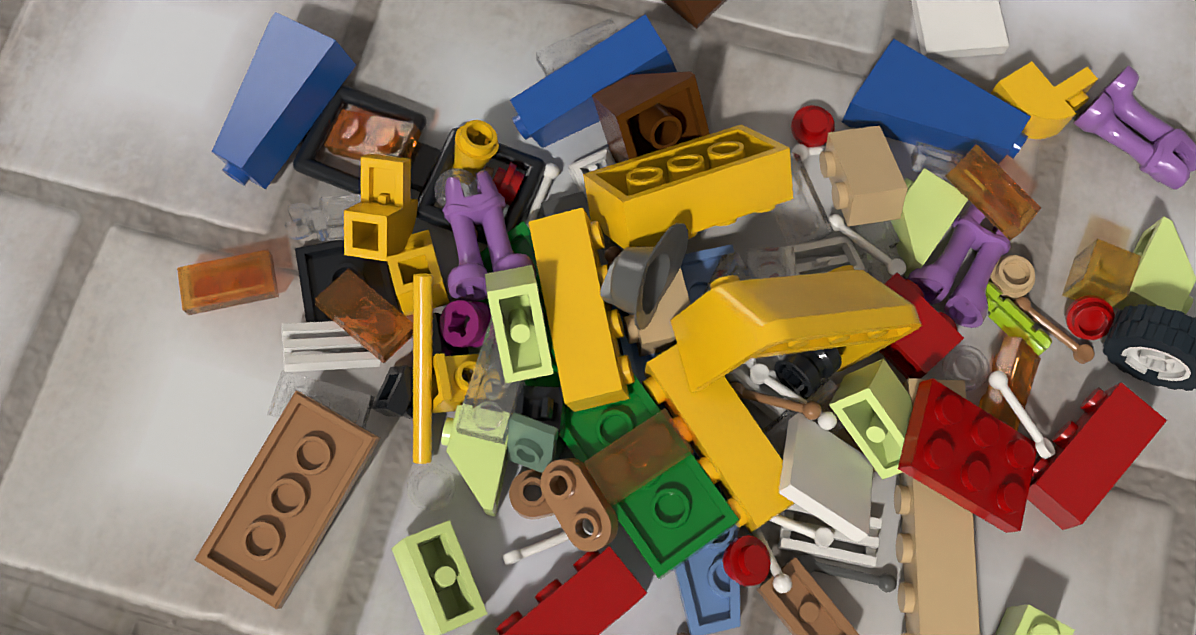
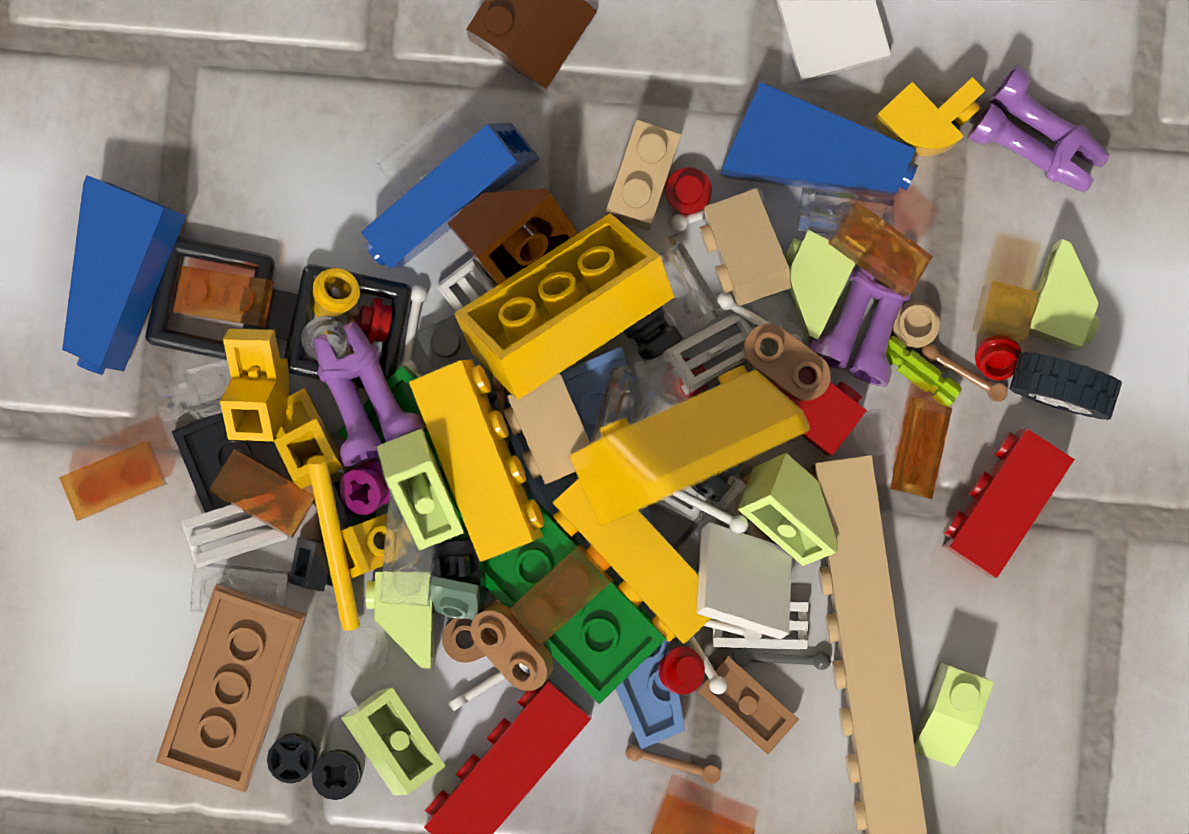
camera: 10 degrees left, 15 degrees up
dark grey piece [600,223,688,330] -> none
medium nougat hinge [730,382,822,420] -> none
red plate [897,378,1037,533] -> none
white hinge [989,371,1055,459] -> none
none -> black wheel [267,732,318,784]
none -> black wheel [311,749,363,800]
none -> tan brick [606,119,681,231]
none -> black wheel [623,306,684,365]
none -> medium nougat plate [743,324,831,401]

